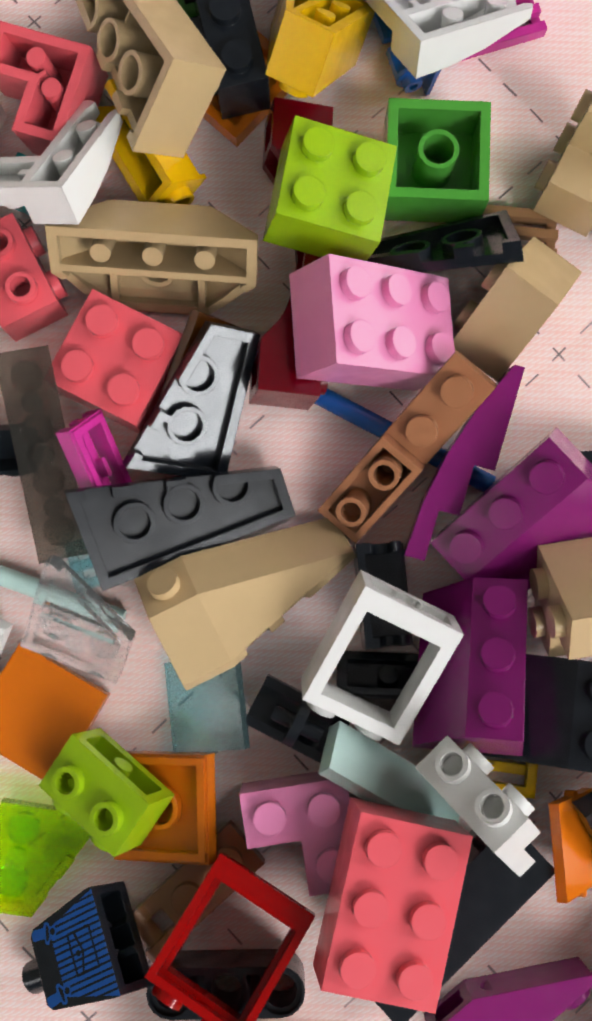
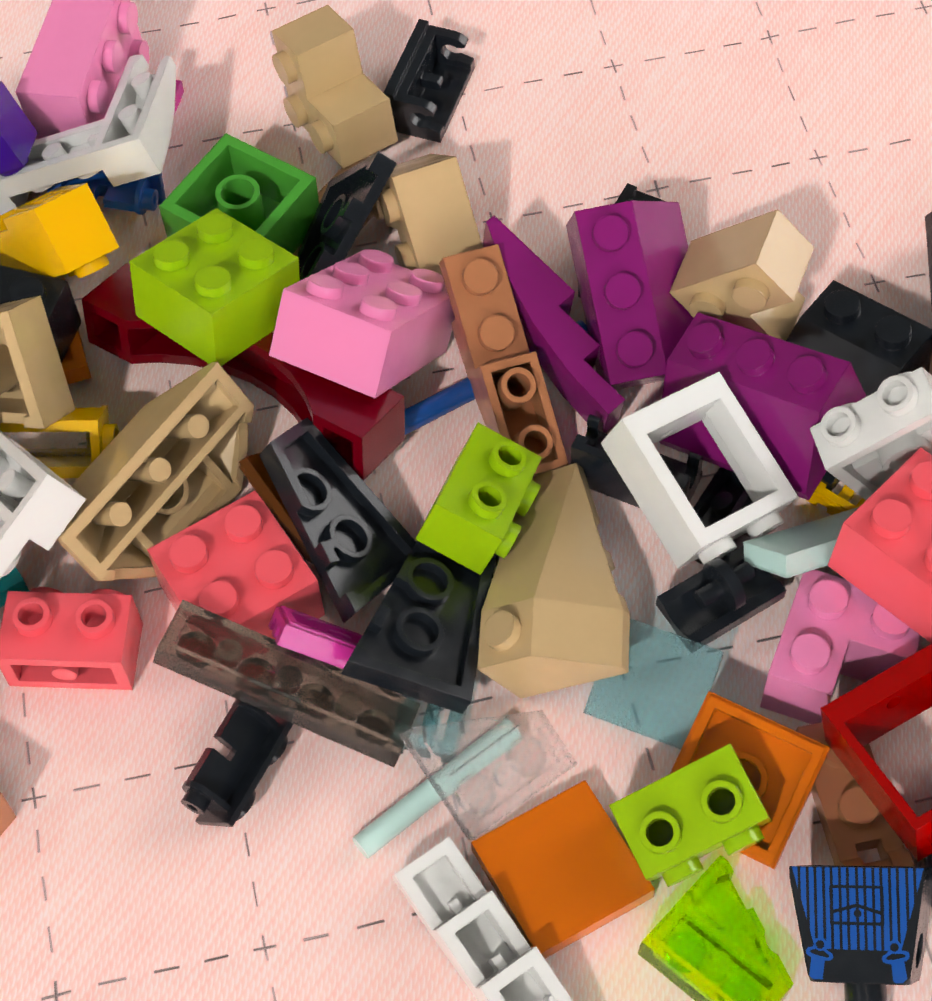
camera: 55 degrees left, 25 degrees down
none -> lime brick [415,422,542,575]

